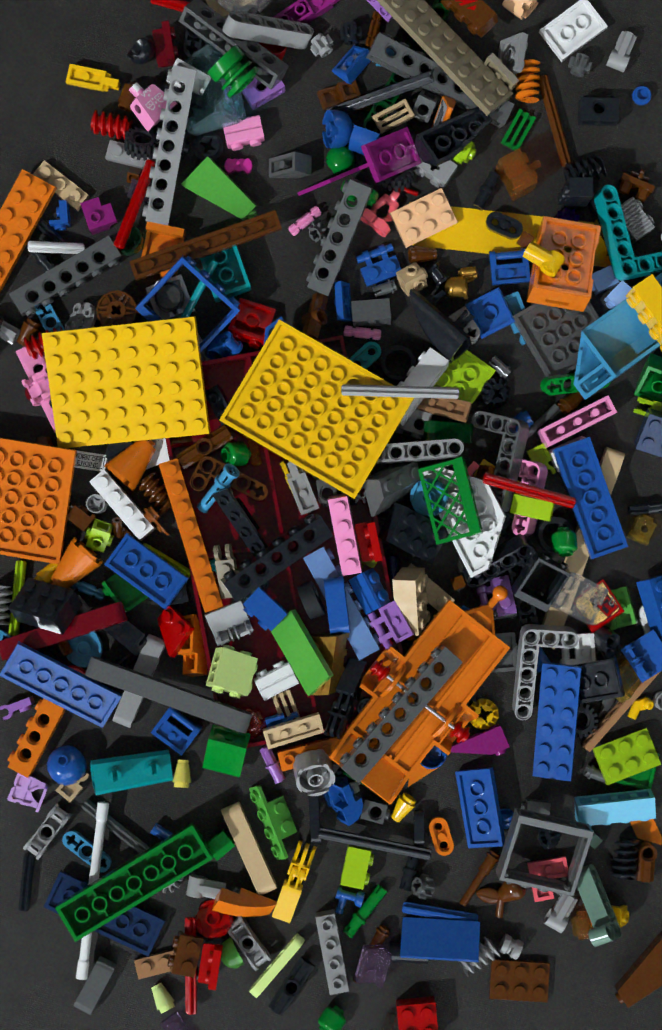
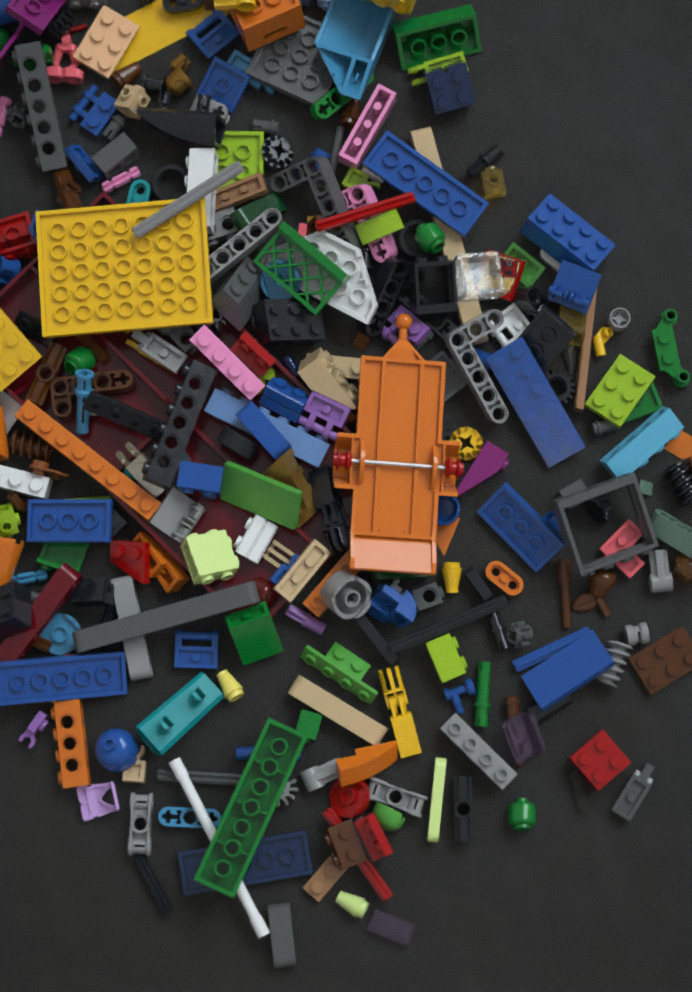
camera: 30 degrees left, 5 degrees down
dark grey brick [339,645,463,783] -> none

